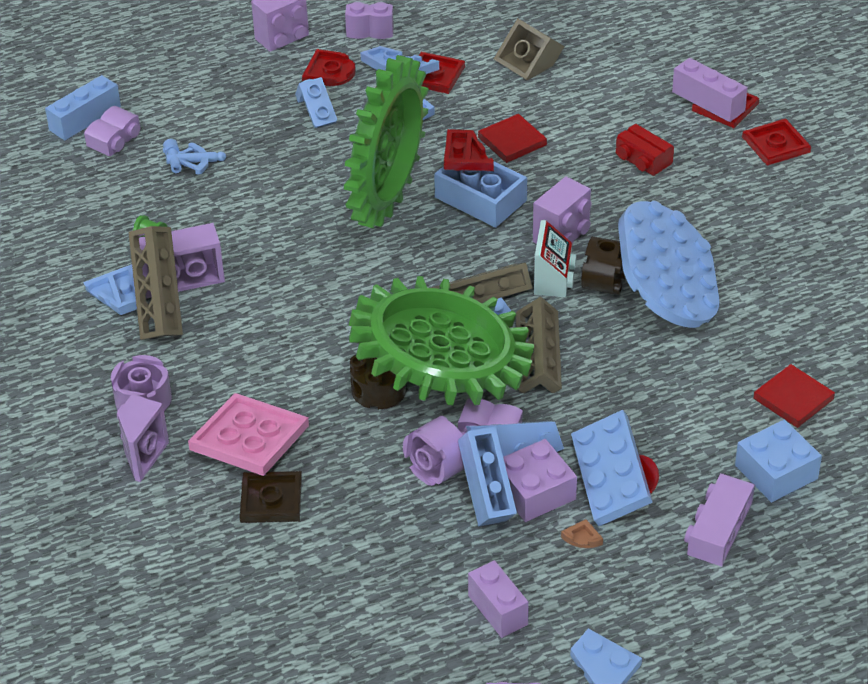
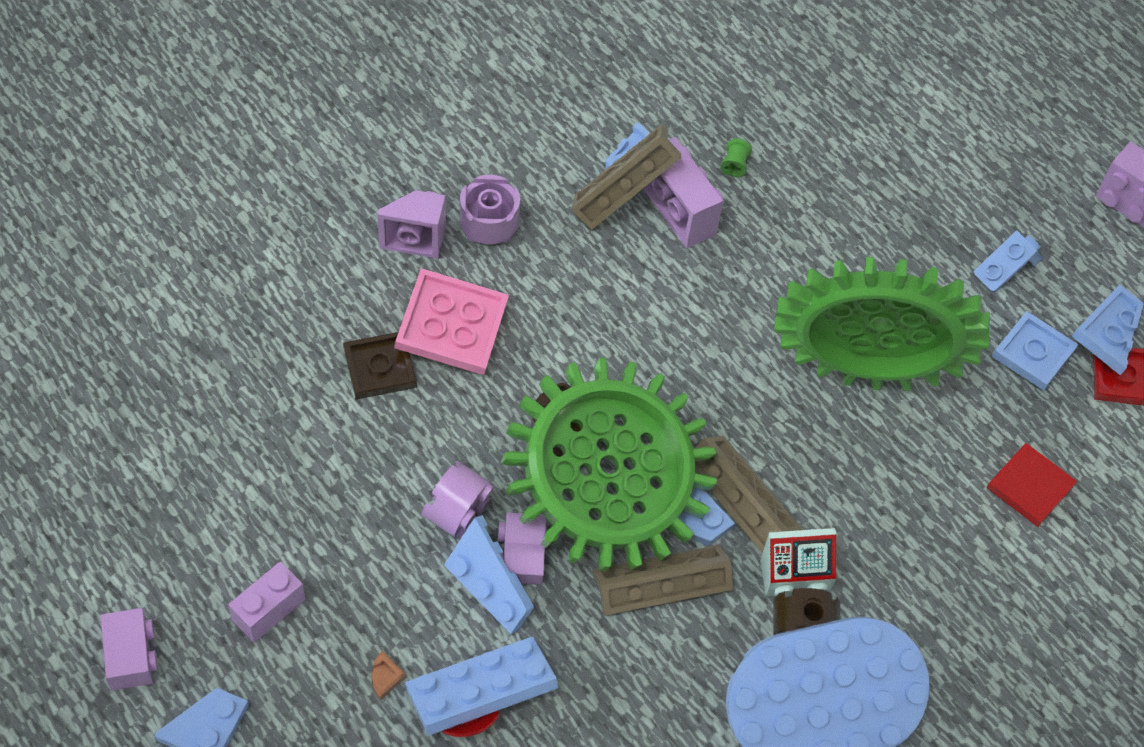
camera: 70 degrees right, 15 degrees up
light blue brick [45,75,121,141] -> none
lavender brick [84,106,140,156] -> none
light blue piece [163,139,226,174] -> none
red tile [302,49,356,86] -> none
light blue brick [434,162,527,228] -> none
red wing [444,129,494,171] -> none
light blue brick [458,426,517,527] -> none
lavender brick [503,439,577,522] -> none
lavender brick [533,176,592,244] -> none
red brick [616,123,674,176] -> none

